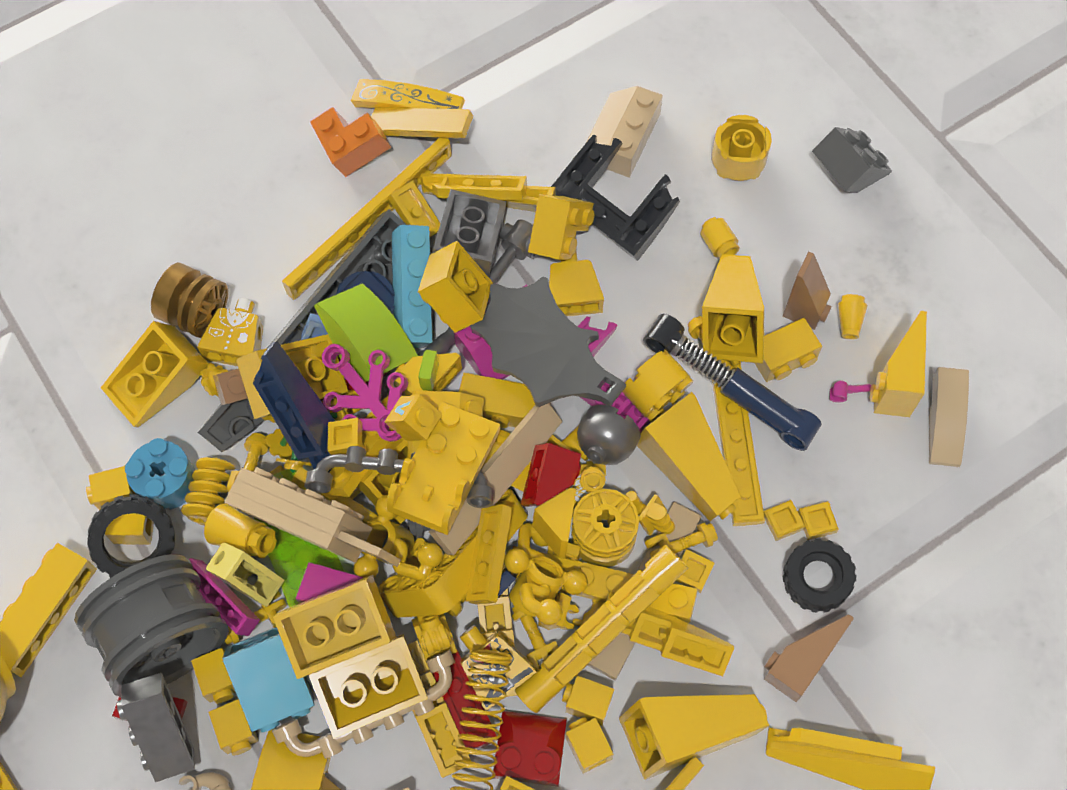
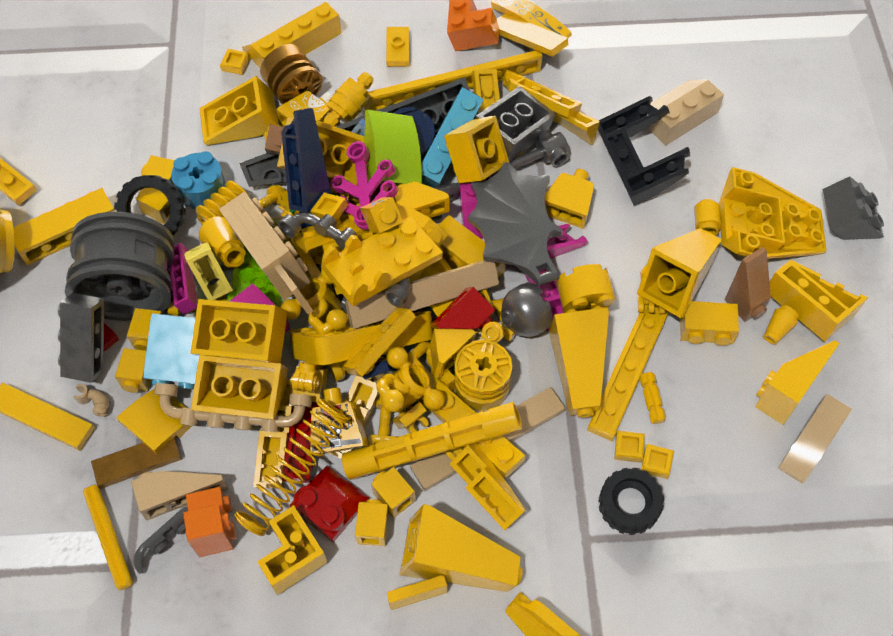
camera: 30 degrees right, 5 degrees down
lime tile [418,350,439,391] -> none
yellow brick [528,194,594,260] -> none
yellow arm [620,491,675,536] -> none
piece [643,314,822,451] -> none
yellow hinge [645,522,718,558] -> none
yellow plate [676,549,715,593] -> none
yellow brick [712,115,772,181] -> none
medium nougat slope [764,614,854,702] -> none
dark pink hand [830,381,871,403] -> none
none -> yellow tile [220,48,250,75]
none -> yellow wedge [242,2,341,68]
none -> yellow piece [323,72,374,127]
none -> yellow plate [386,26,409,67]
none -> yellow axle [640,372,666,424]
none -> yellow wedge [719,167,827,259]
none -> yellow wedge [769,260,868,342]

